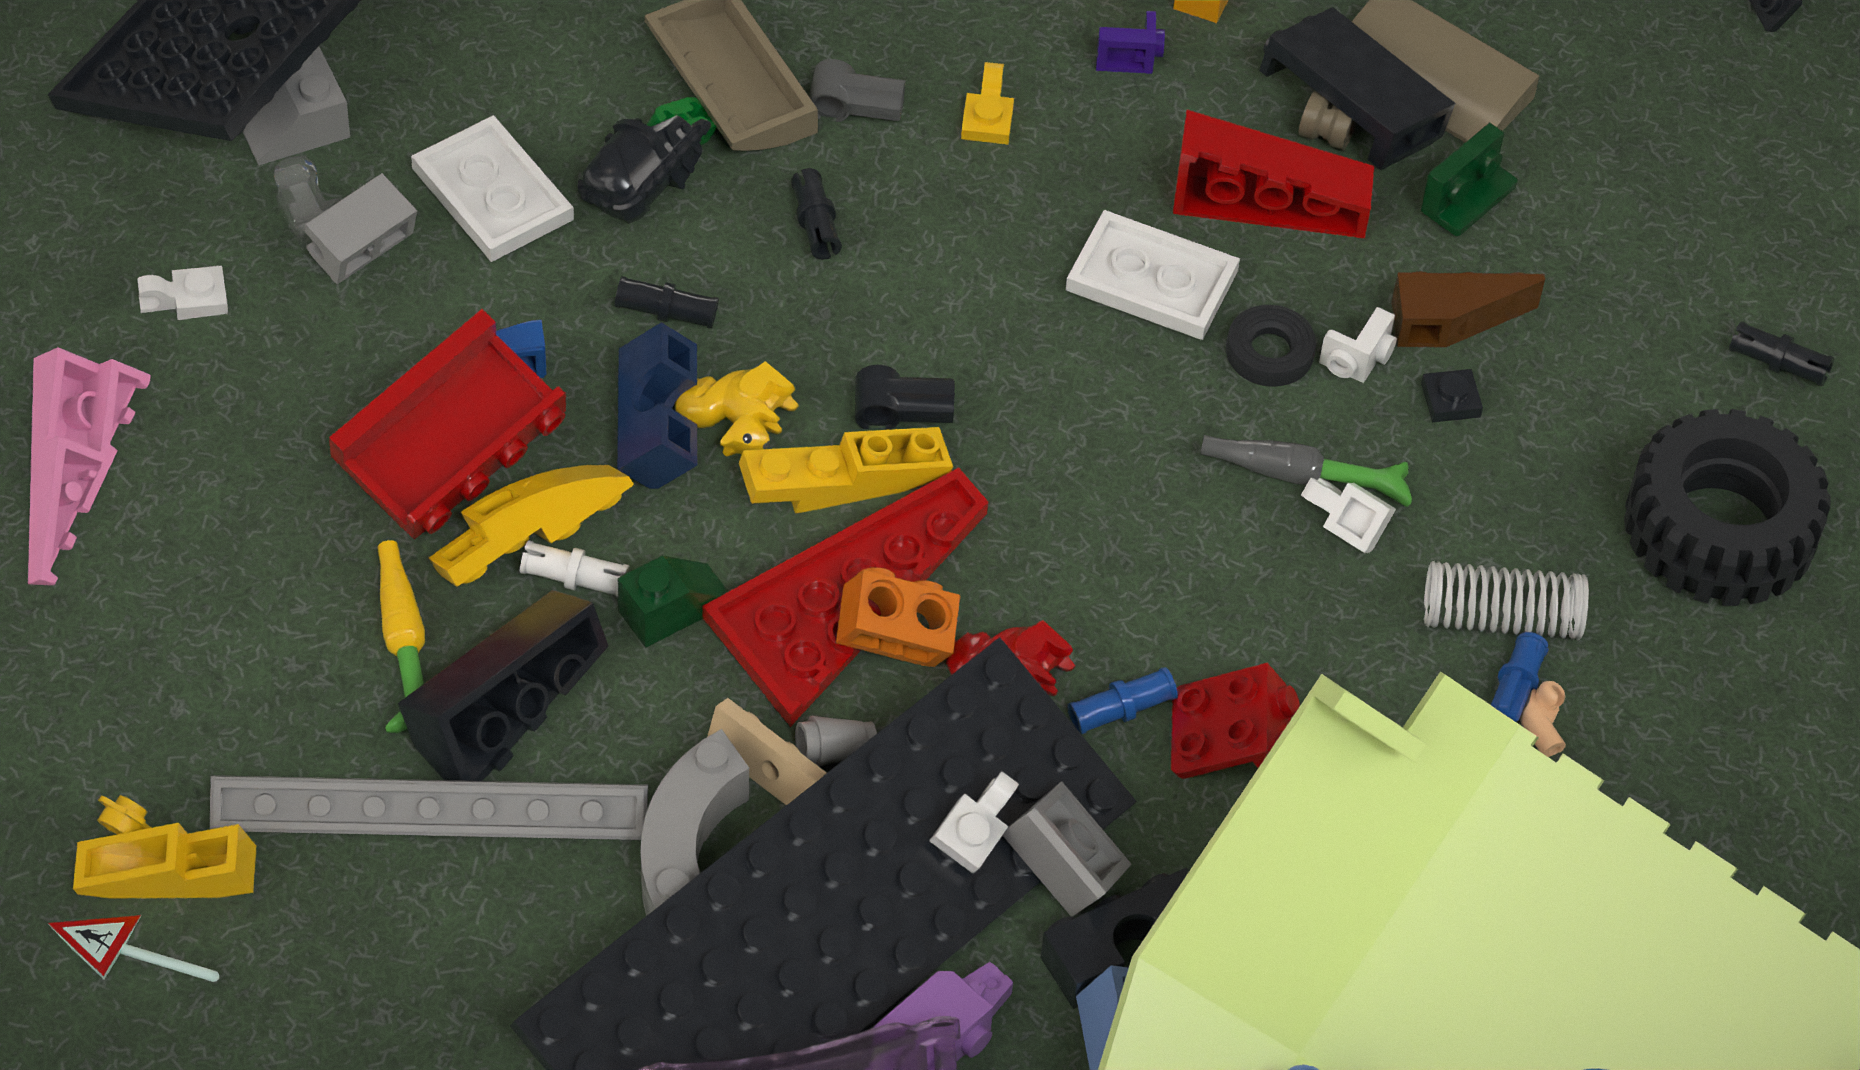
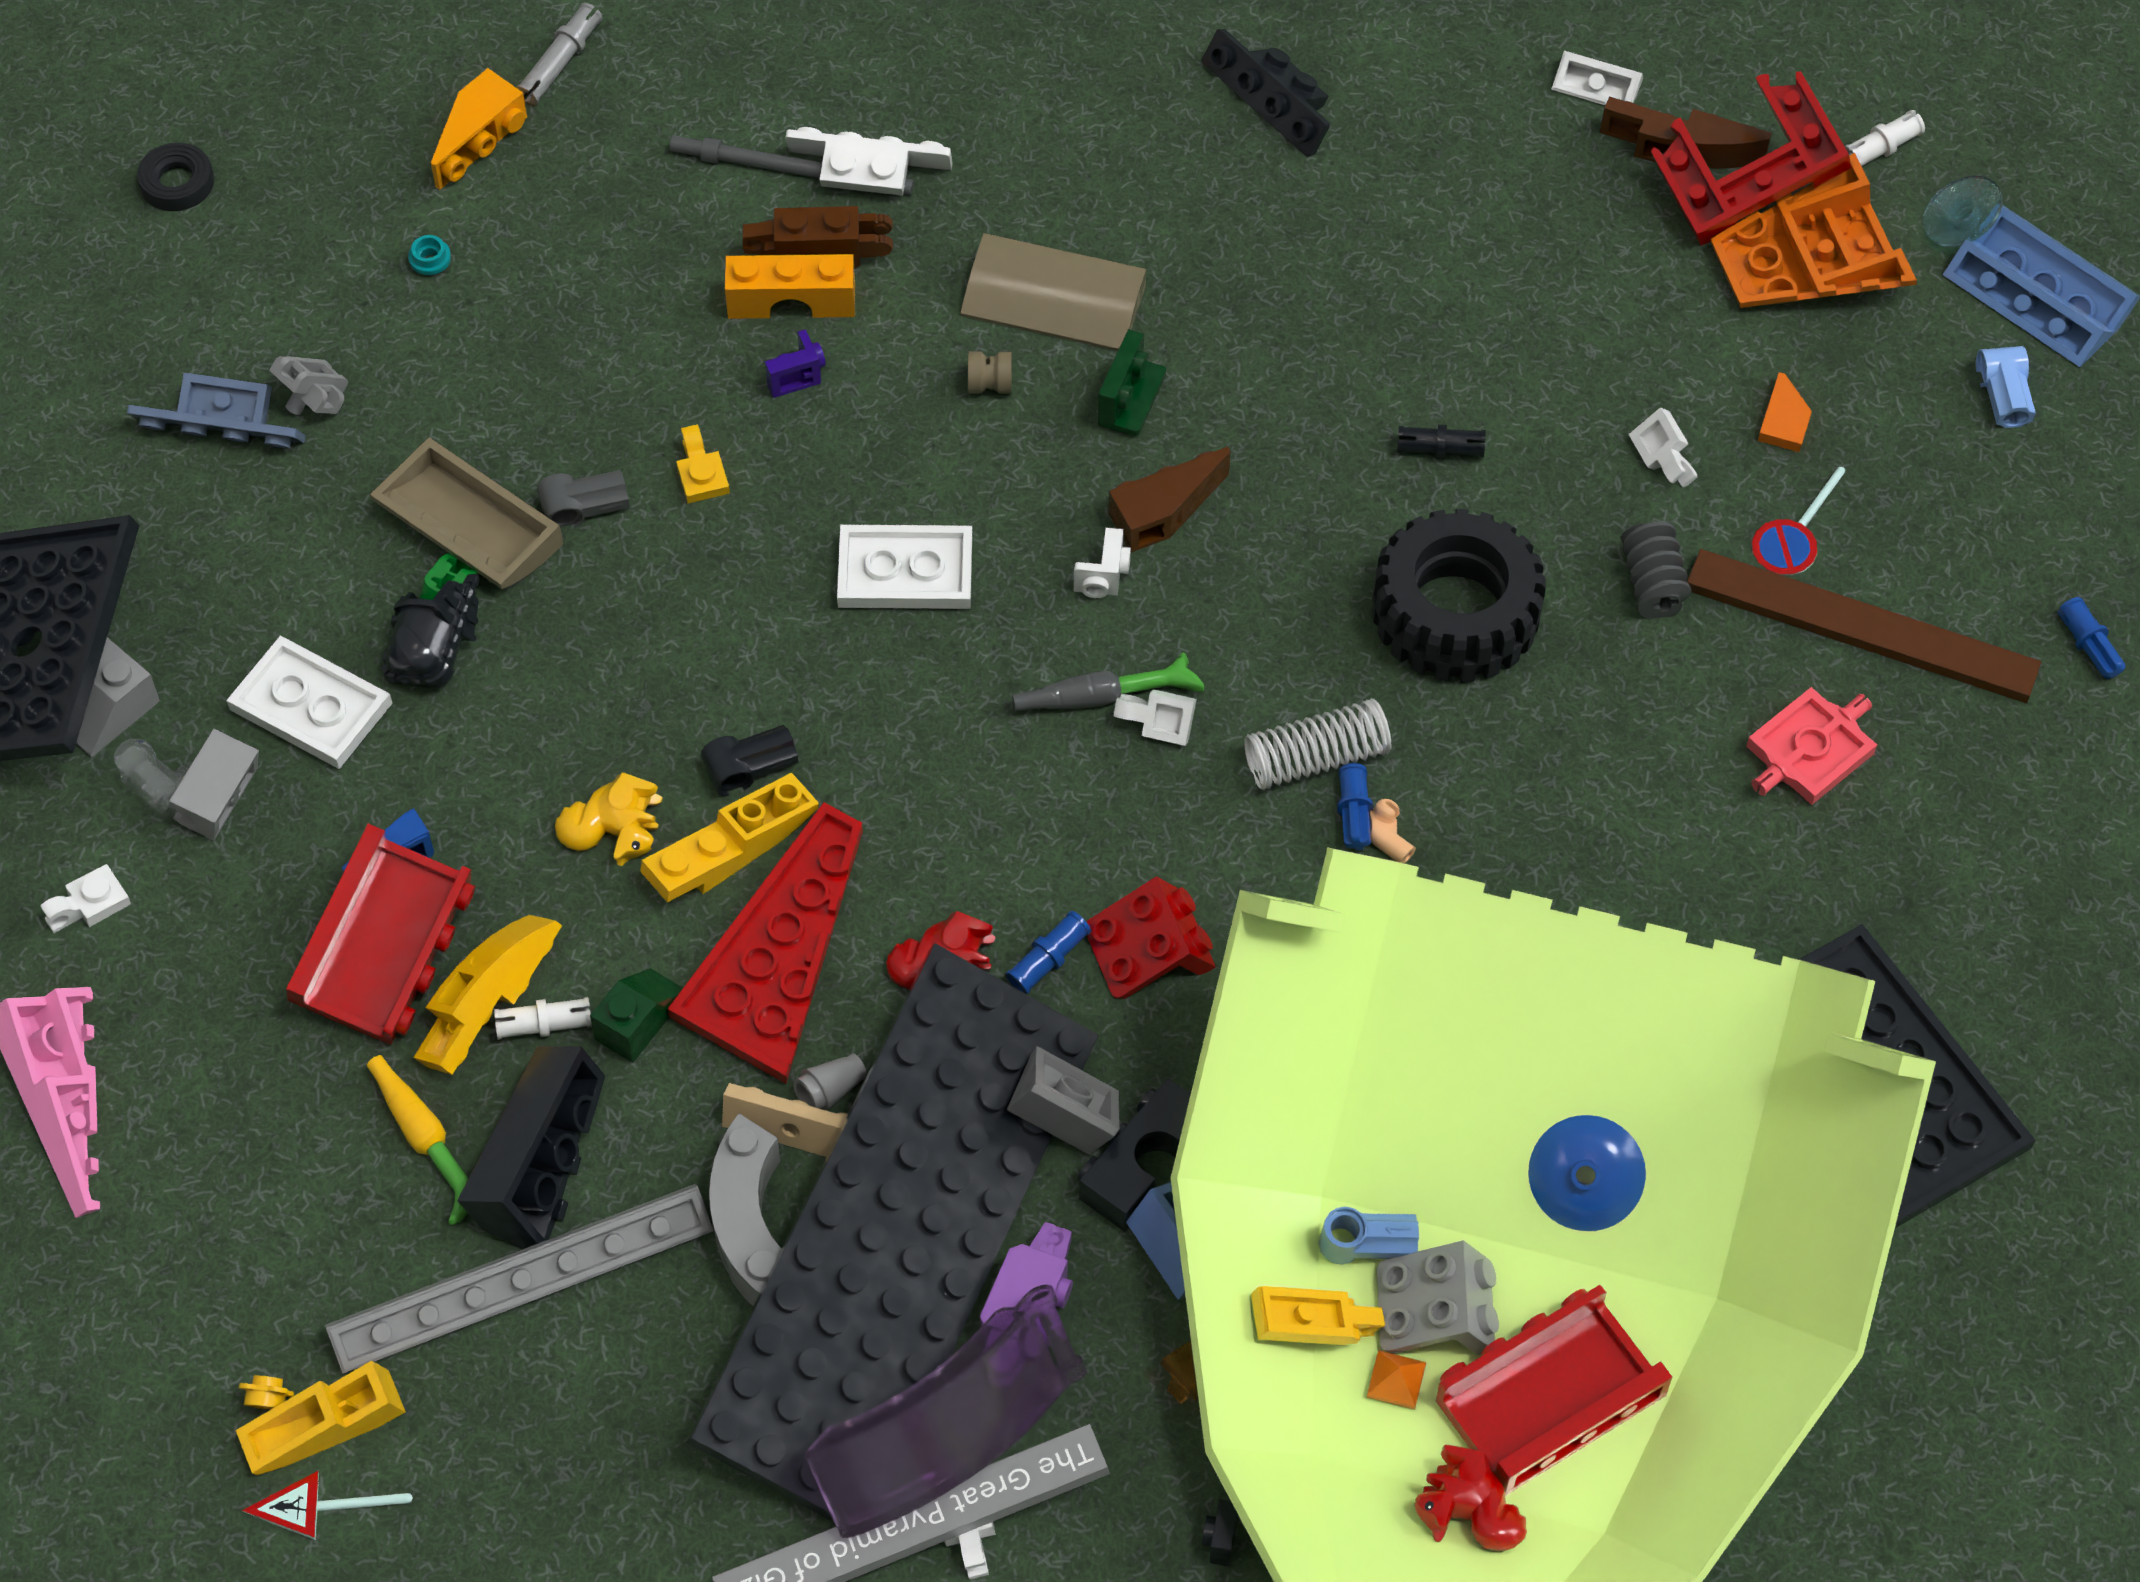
camera: 20 degrees left, 5 degrees up
black pin [615,276,719,329] -> none
dark blue arch [617,322,697,489] -> none
black pin [791,168,842,260] -> none
orange brick [836,568,960,667] -> none
white plate [929,771,1019,873] -> none
red wedge [1173,110,1374,238] -> none
black tyre [1226,305,1316,387] -> none
black panel [1259,7,1456,170] -> none
black plate [1421,369,1483,423] -> none

